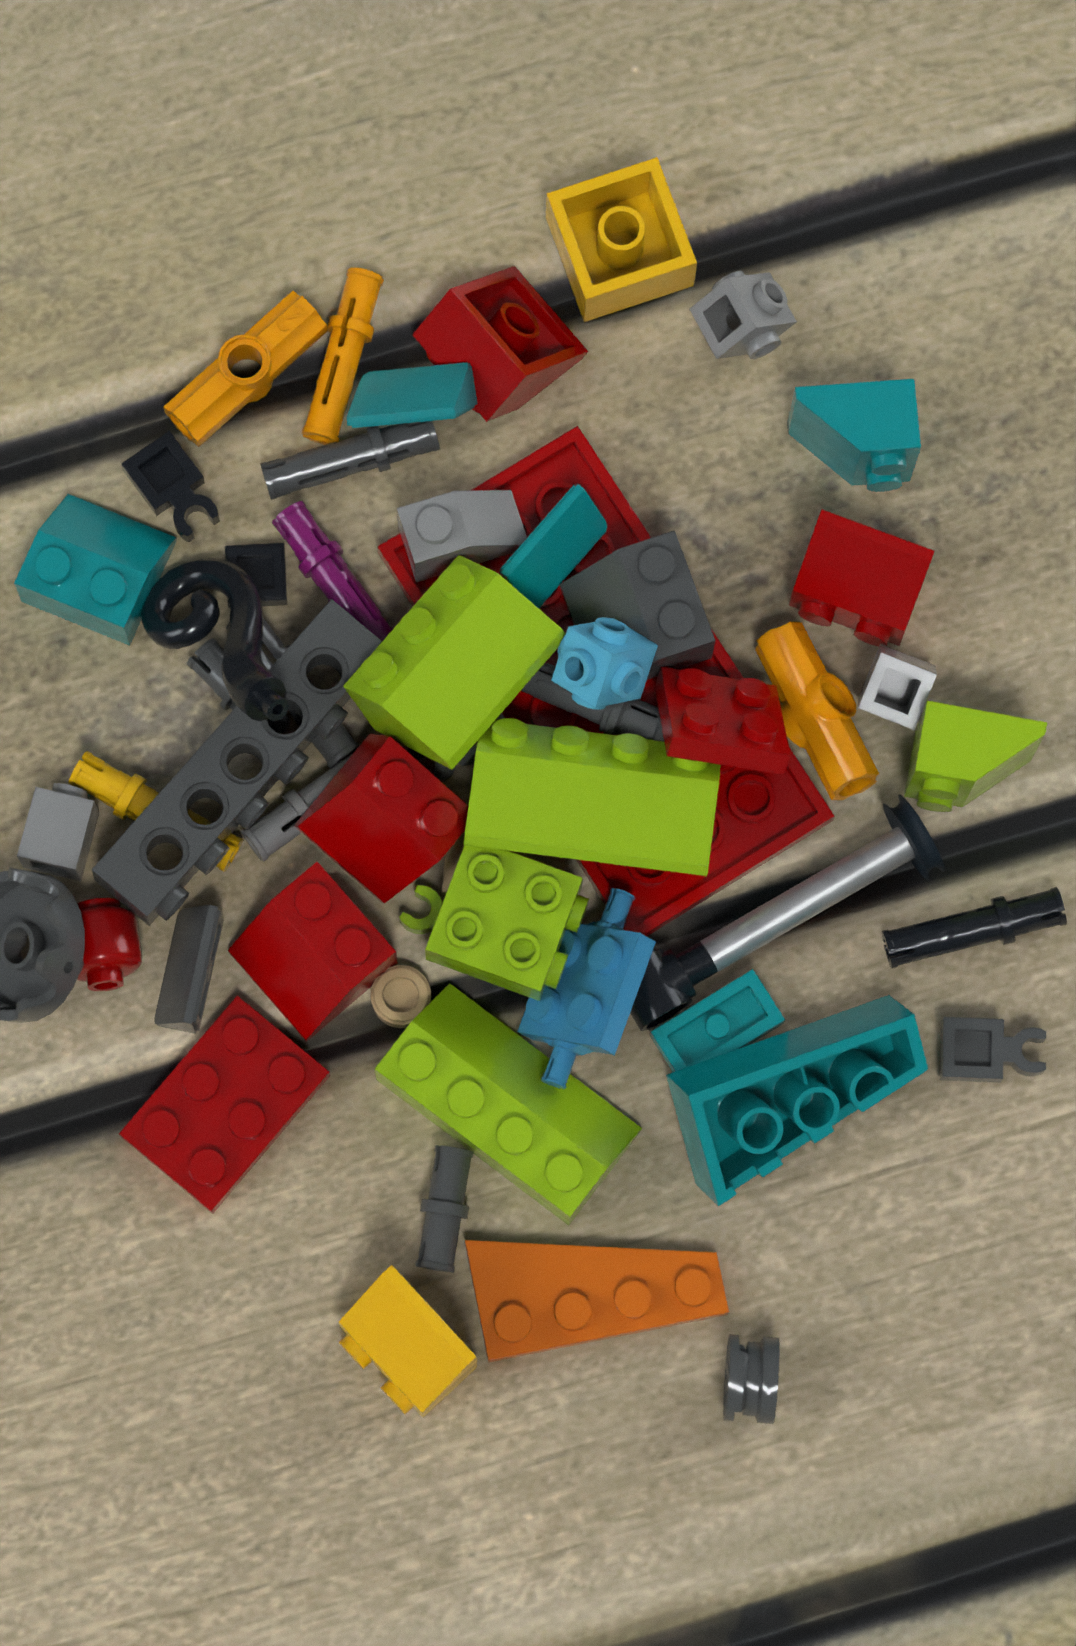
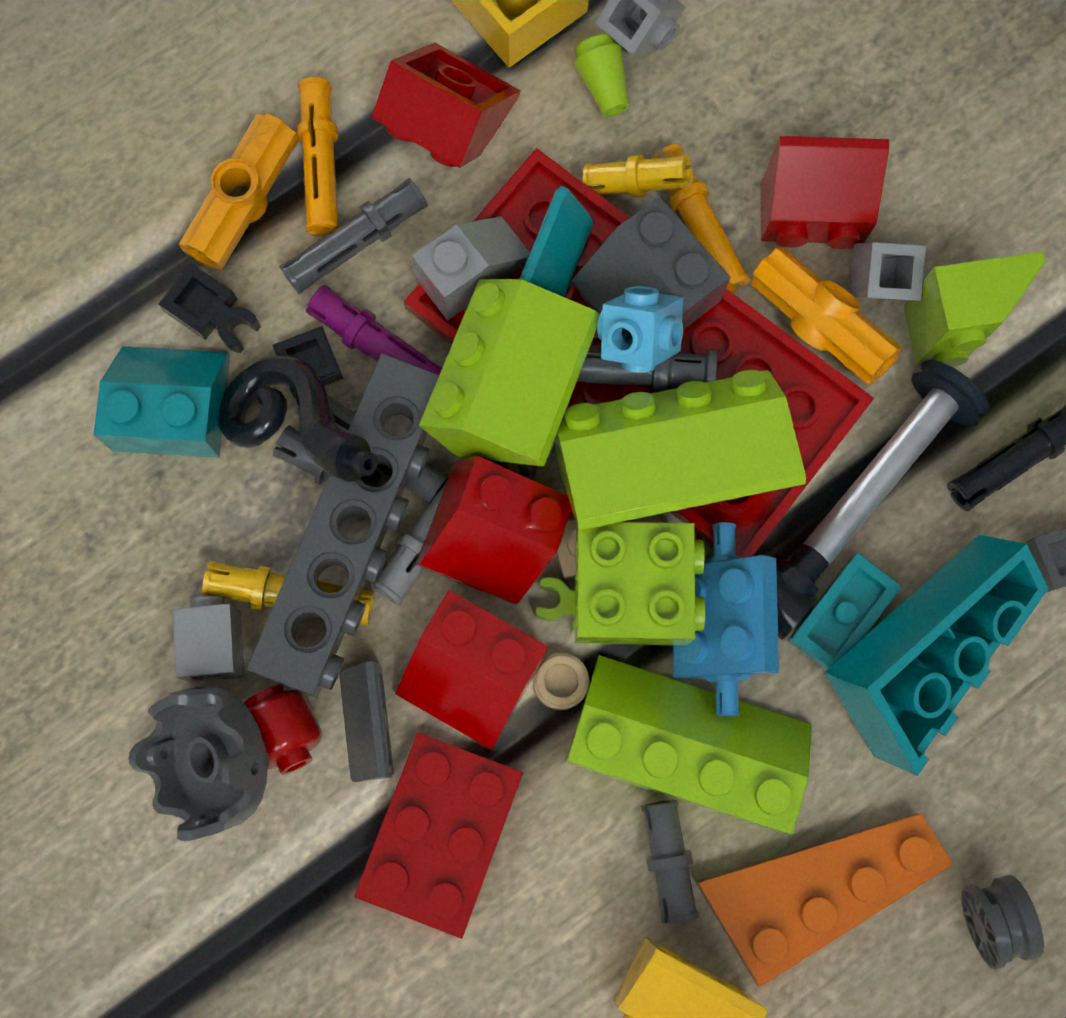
camera: 20 degrees left, 0 degrees up
teal slope [346,362,478,428] -> none
red plate [655,667,791,775] -> none
teal slope [787,379,921,492] -> none
none -> lime cone [573,34,631,117]
none -> yellow pin [582,154,693,198]
none -> light orange pin [651,143,751,293]

